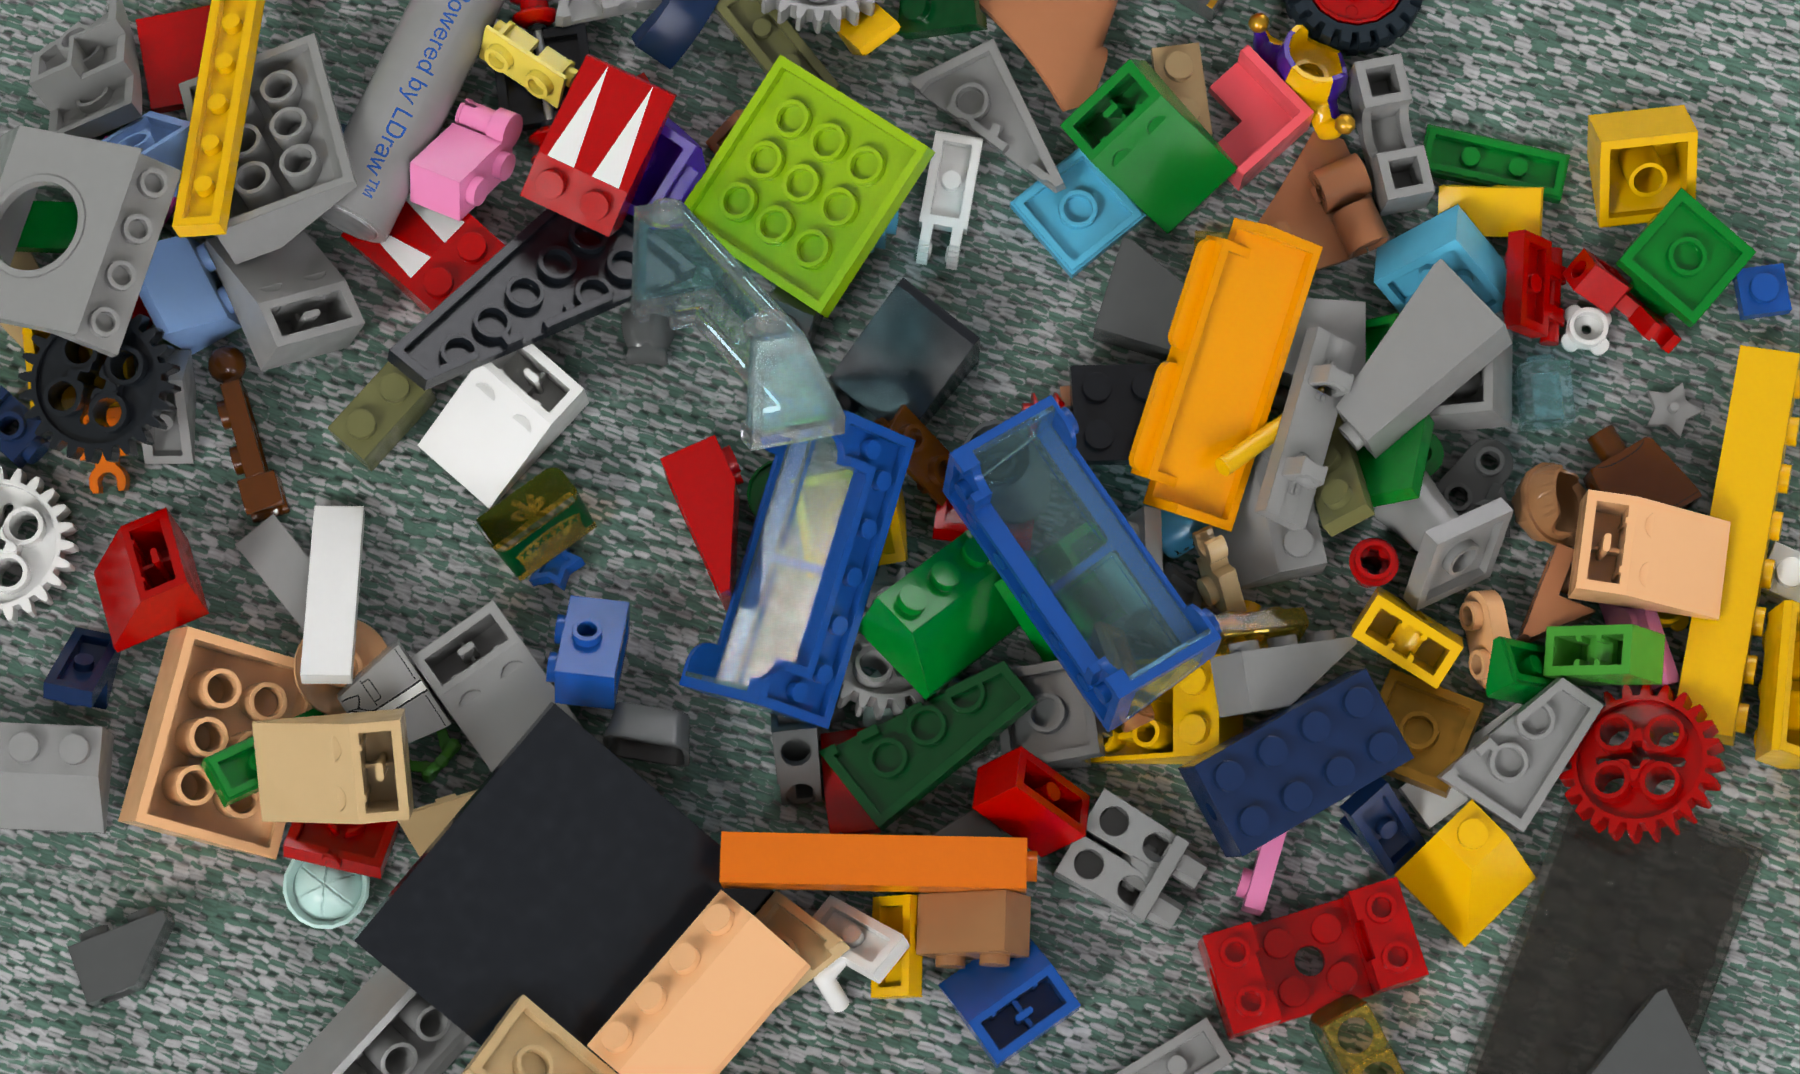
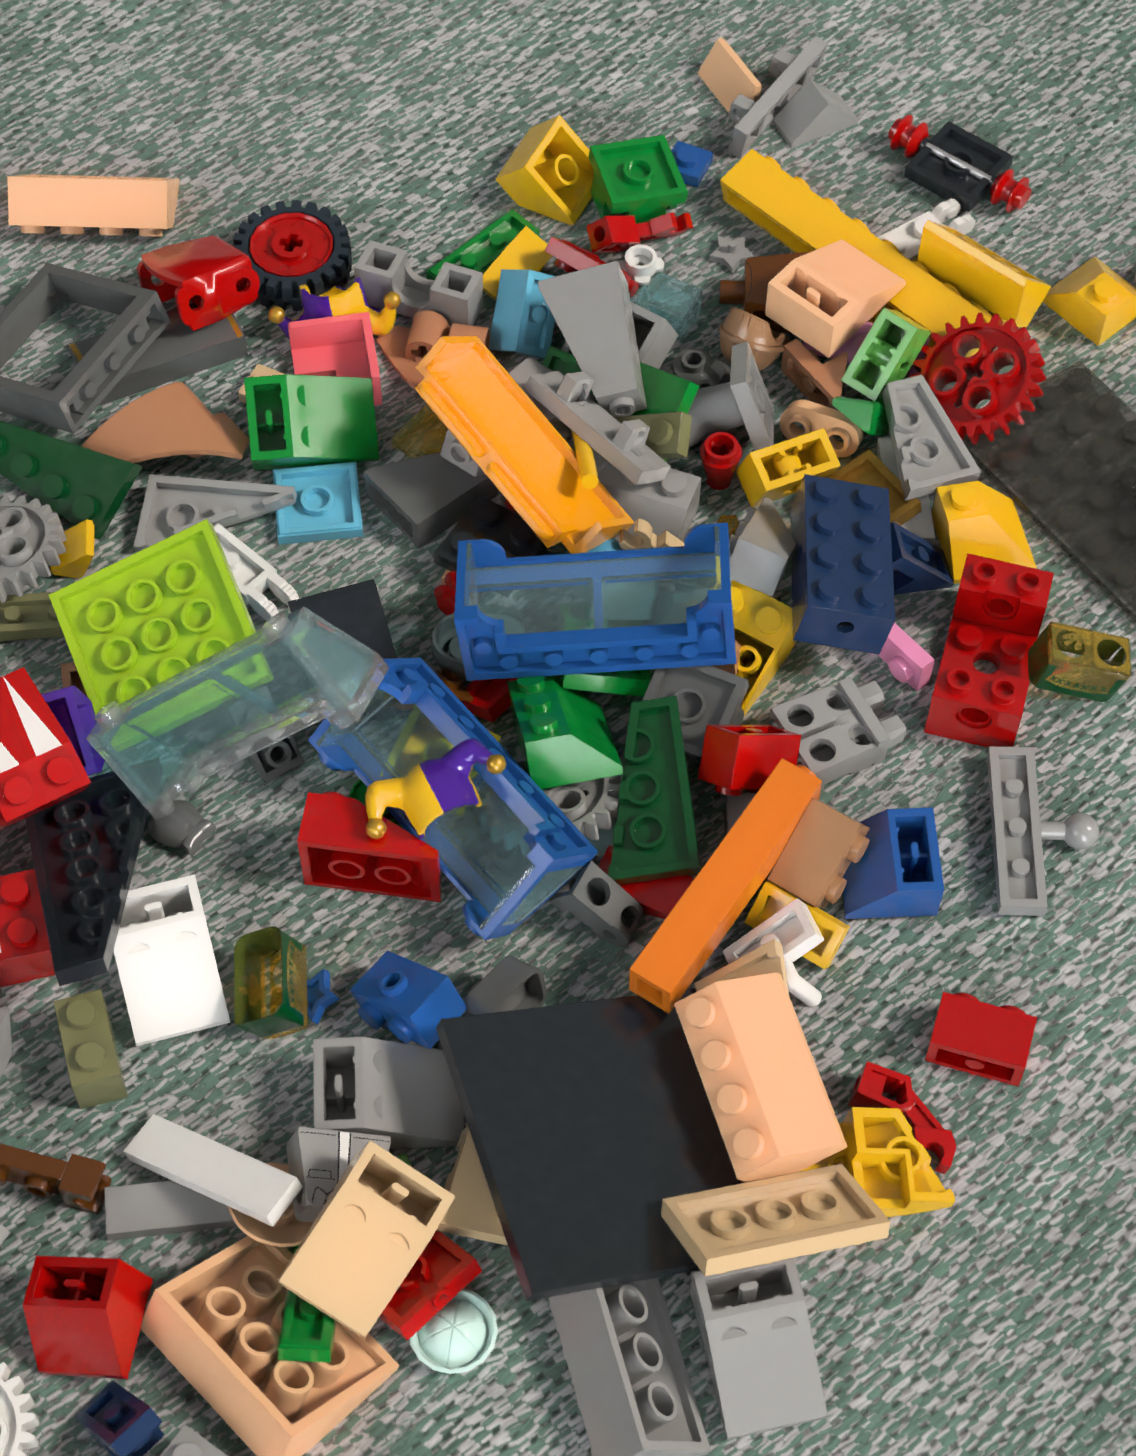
camera: 60 degrees left, 20 degrees down
none -> piece [365,738,506,839]

